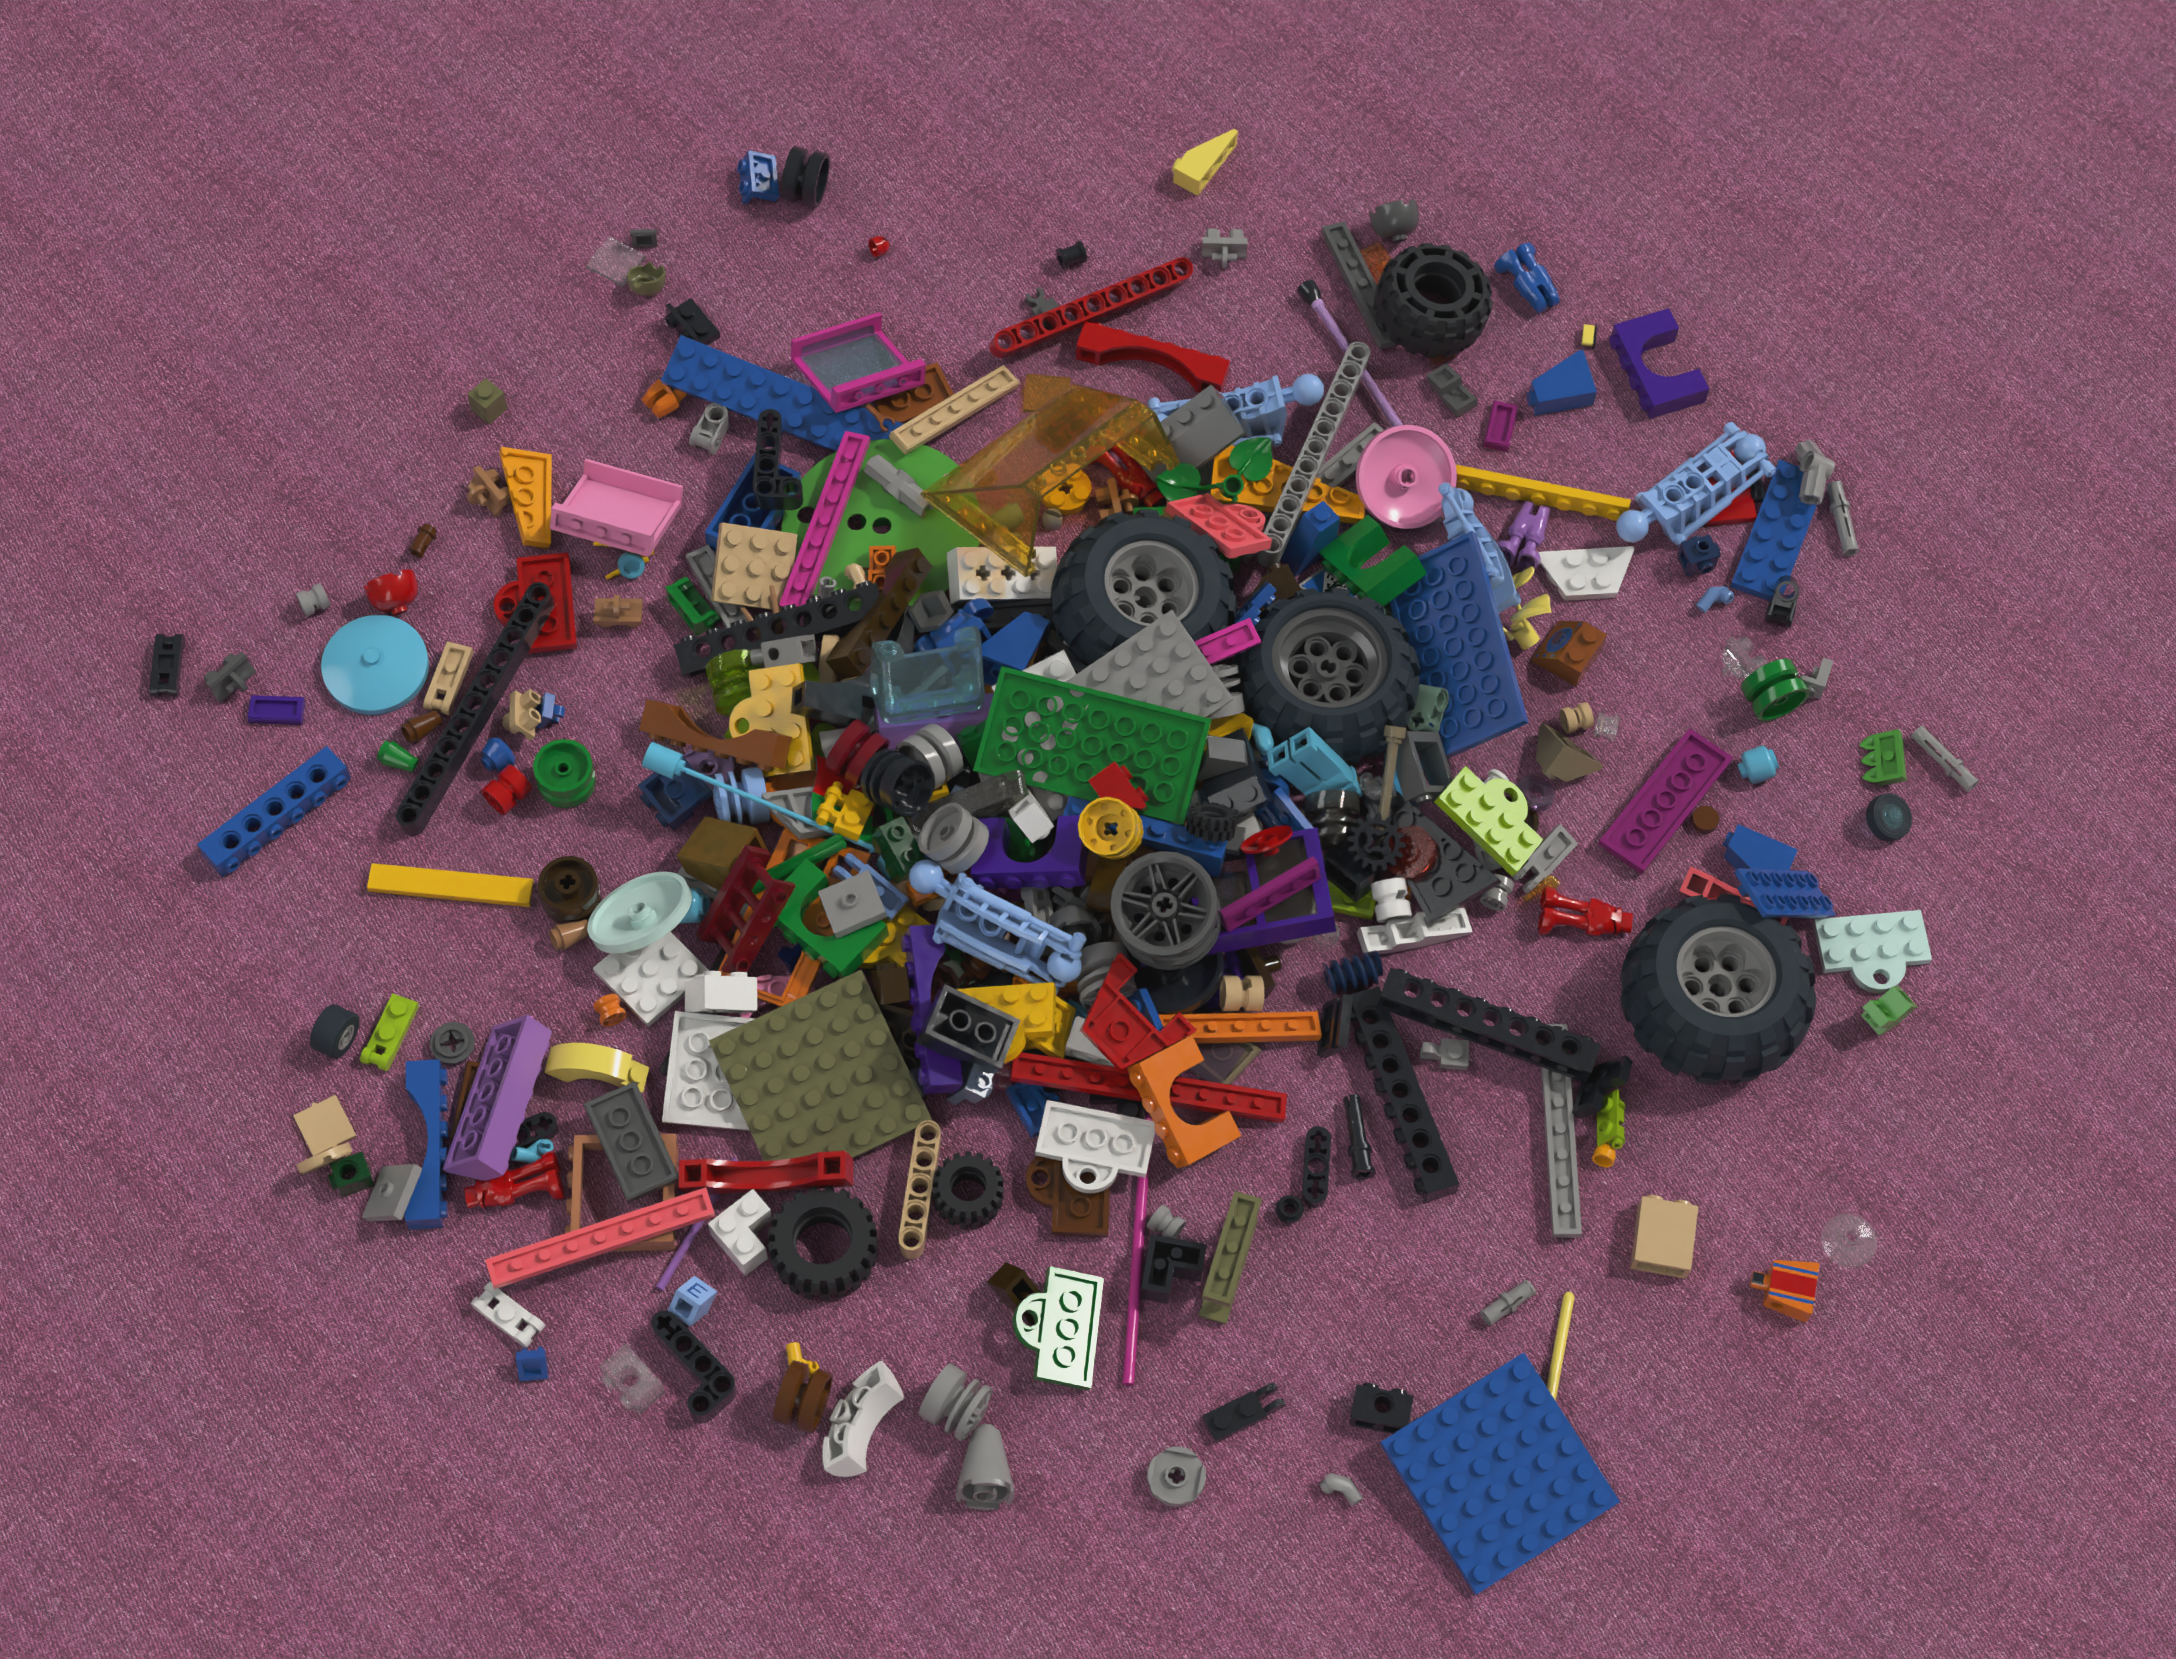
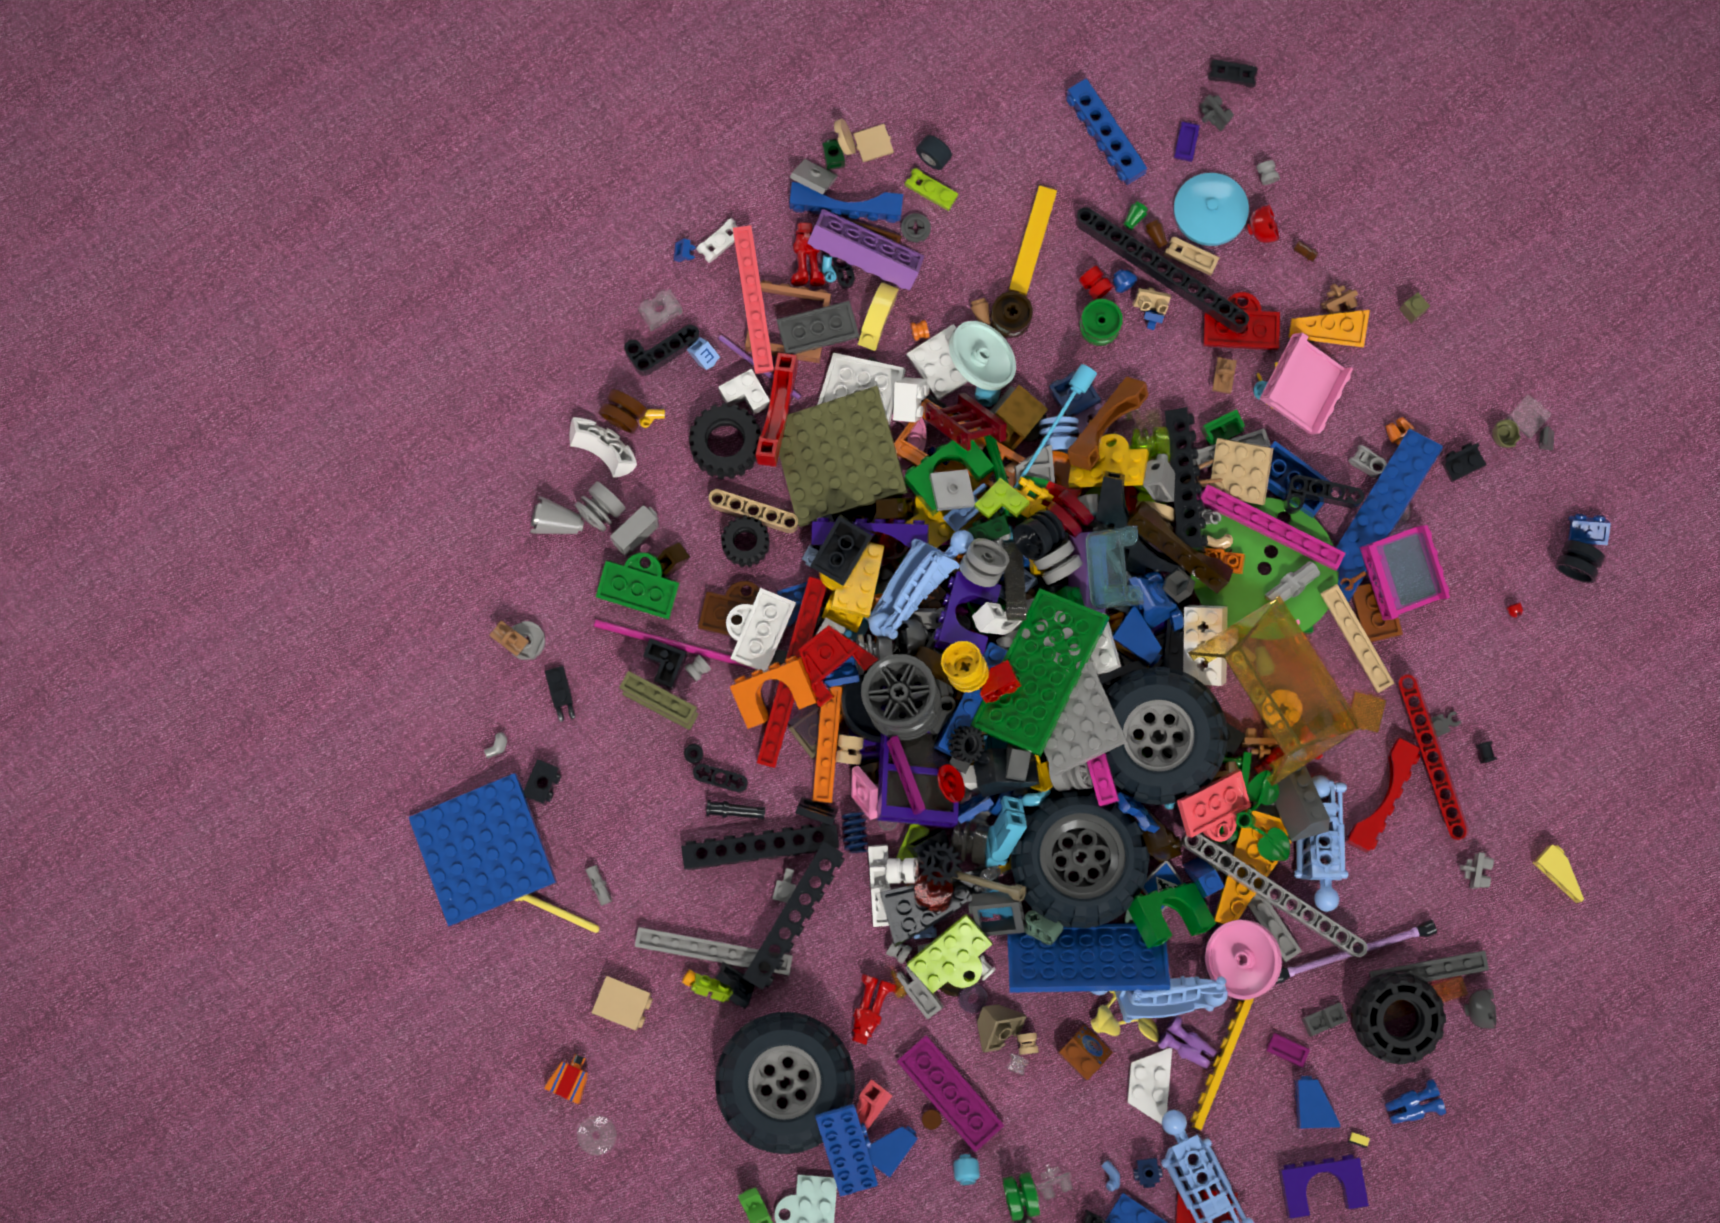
camera: 100 degrees right, 15 degrees up
none -> medium nougat hips [489,620,529,657]
none -> light grey window [610,505,659,557]
none -> bright pink tile [851,766,878,820]
none -> lime plate [974,478,1029,519]

